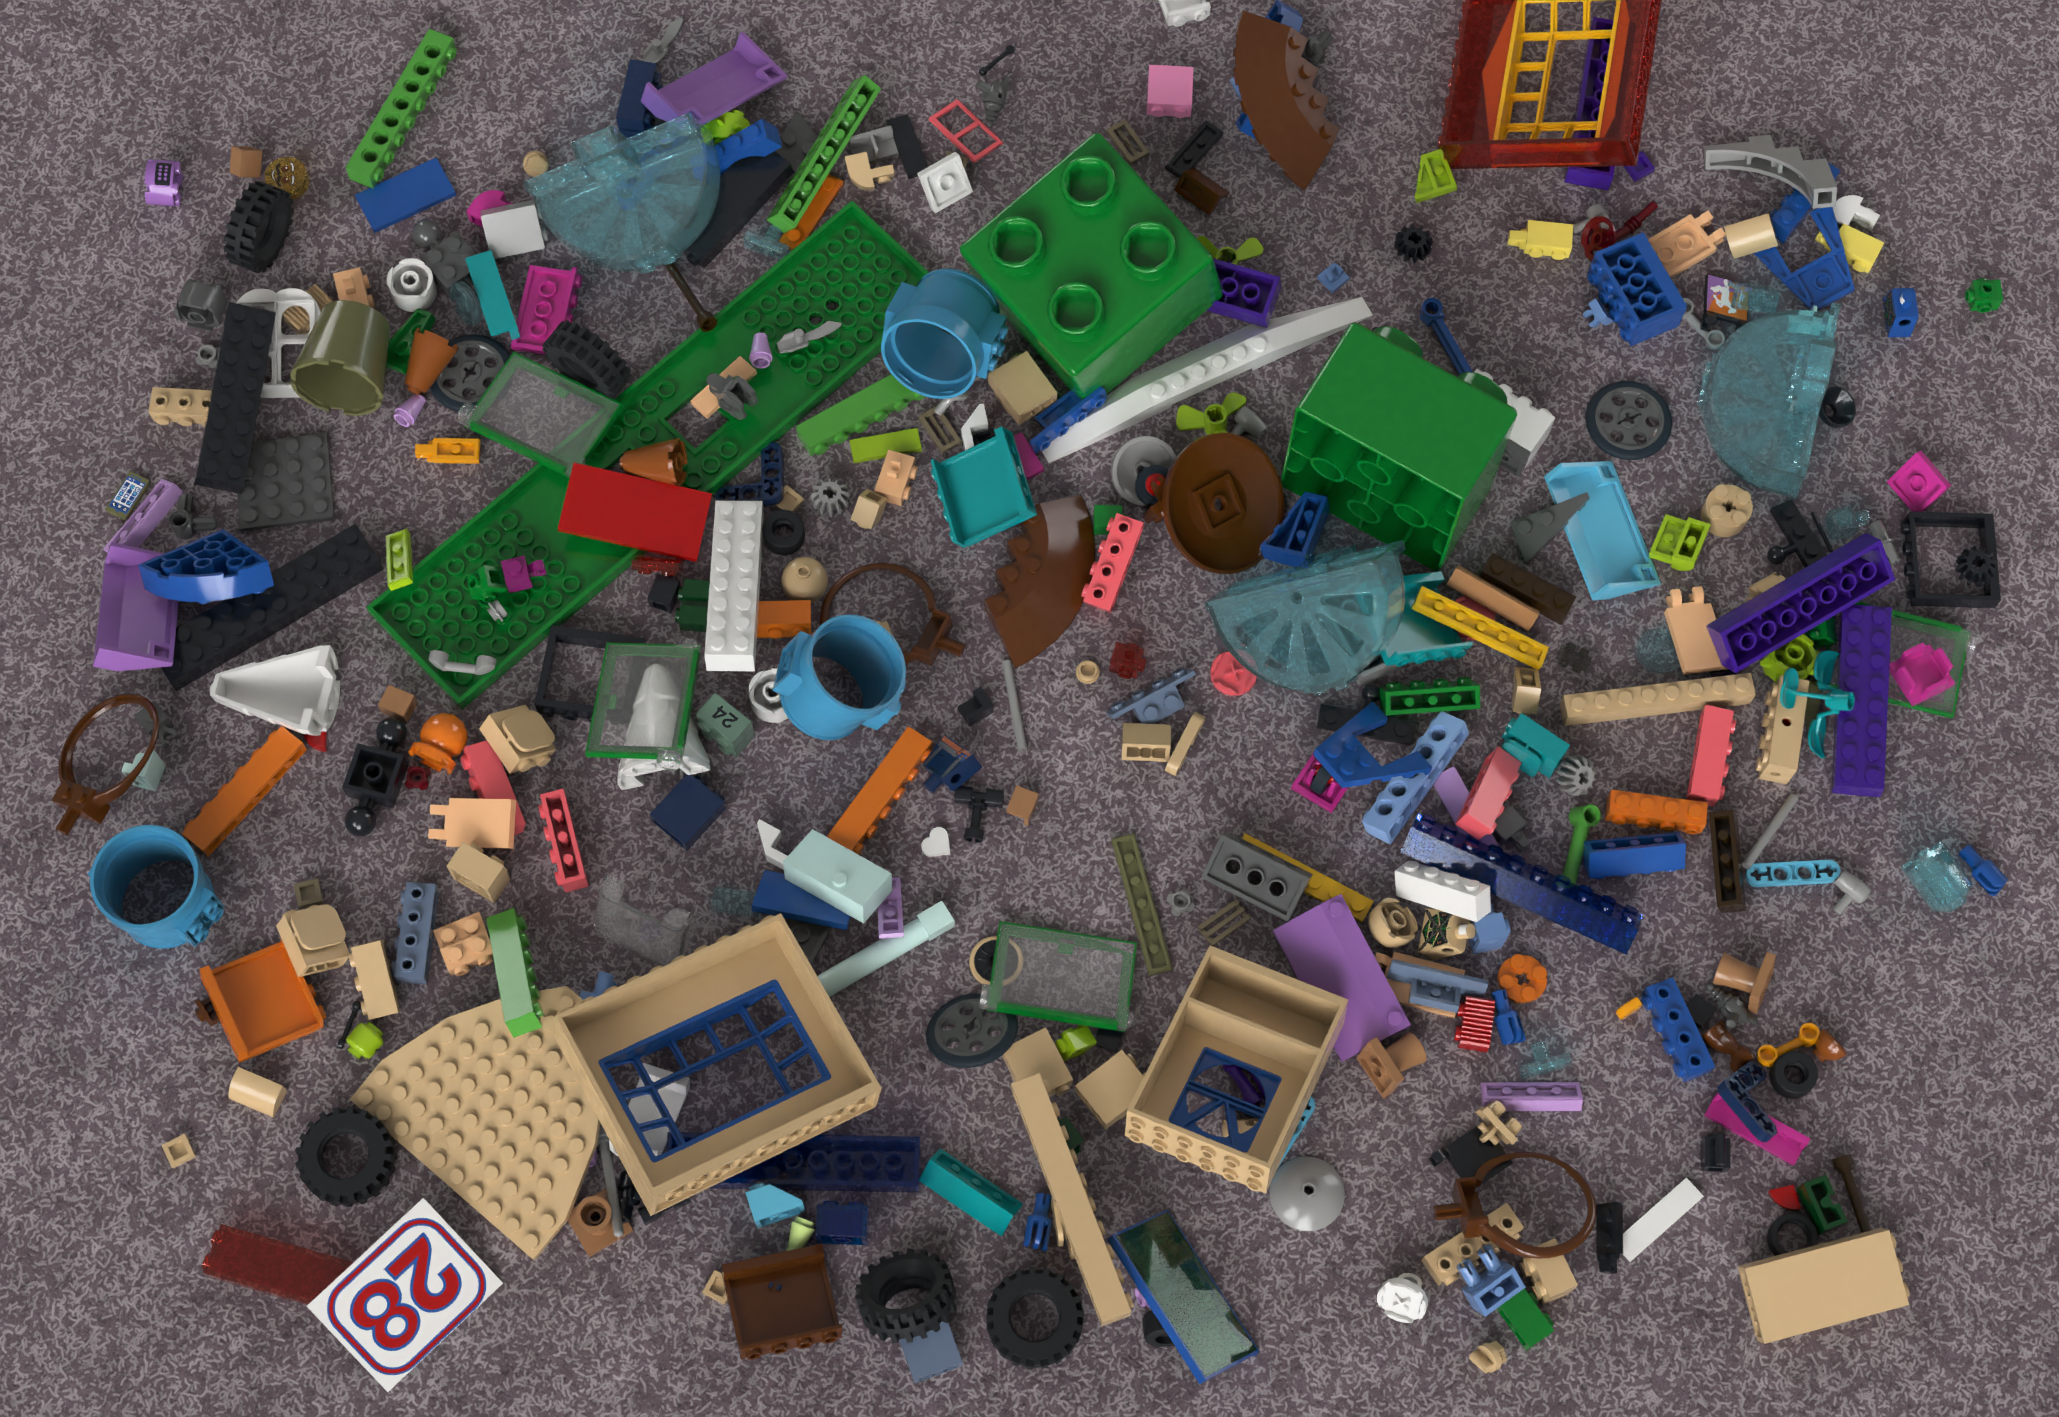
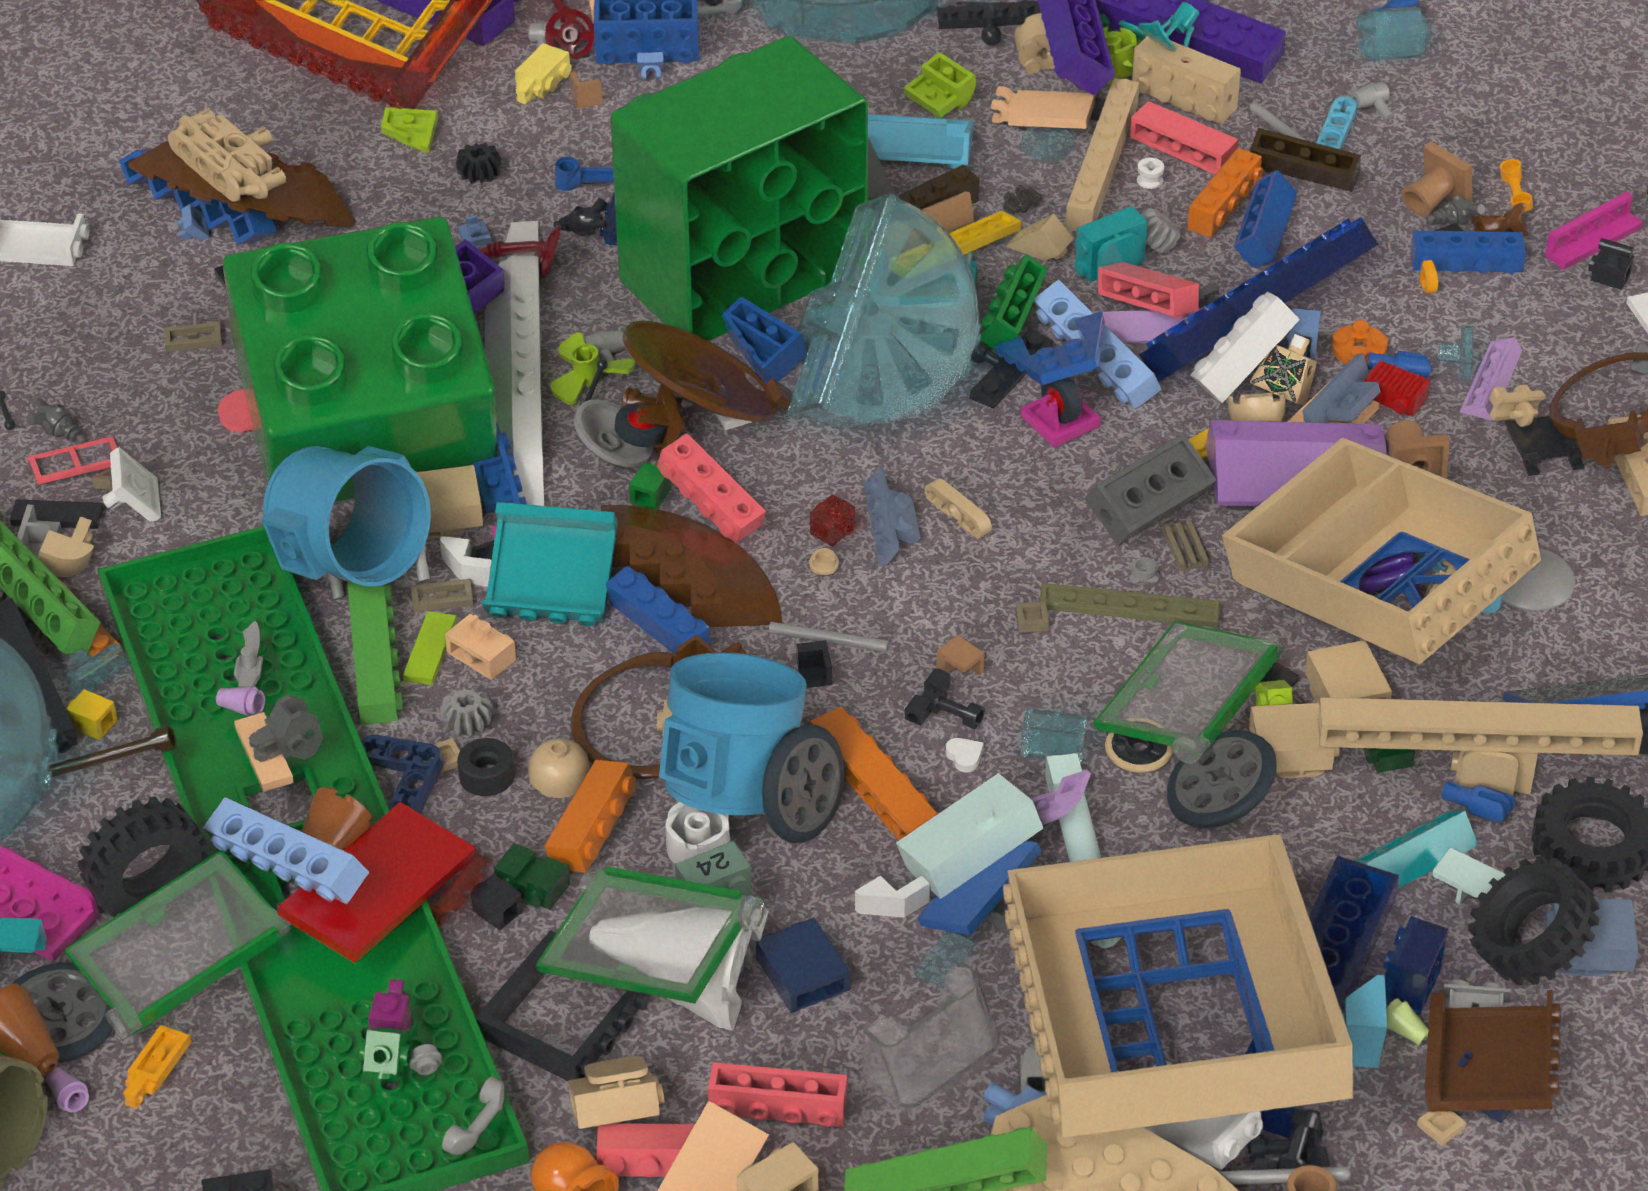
camera: 65 degrees left, 25 degrees down
lime tile [385,529,413,591] -> none
white brick [705,501,764,671] -> none
tan brick [851,489,888,529] -> none
dark blue torso [922,734,982,794] -> none
tan brick [1122,723,1171,762] -> none
bright pink brick [1146,65,1193,118] -> none
coral tile [1210,650,1258,696] -> none
bright green piece [1553,804,1601,915] -> none
tan brick [1701,484,1753,537] -> none
dark blue beam [1718,1061,1777,1142] -> none
black tyre [1769,1051,1818,1099] -> none
dark orange brick [1813,1029,1847,1062] -> none
none -> yellow brick [66,689,118,741]
none -> tan piece [168,108,286,202]
none -> light blue brick [203,797,369,904]
none -> dark red dish [479,225,561,278]
none -> medium nougat panel [570,71,603,109]
none -> black hinge [579,359,608,406]
none -> blue brick [606,566,711,653]
none -> wedge [762,724,845,843]
none -> reddish brown tile [766,378,800,412]
none -> dark tan plate [1015,602,1049,633]
none -> clear light blue brick [1020,708,1088,764]
none -> white wheel [1137,158,1164,189]
none -> light aqua panel [1432,848,1505,905]
none -> light grey hinge [1441,980,1511,1008]

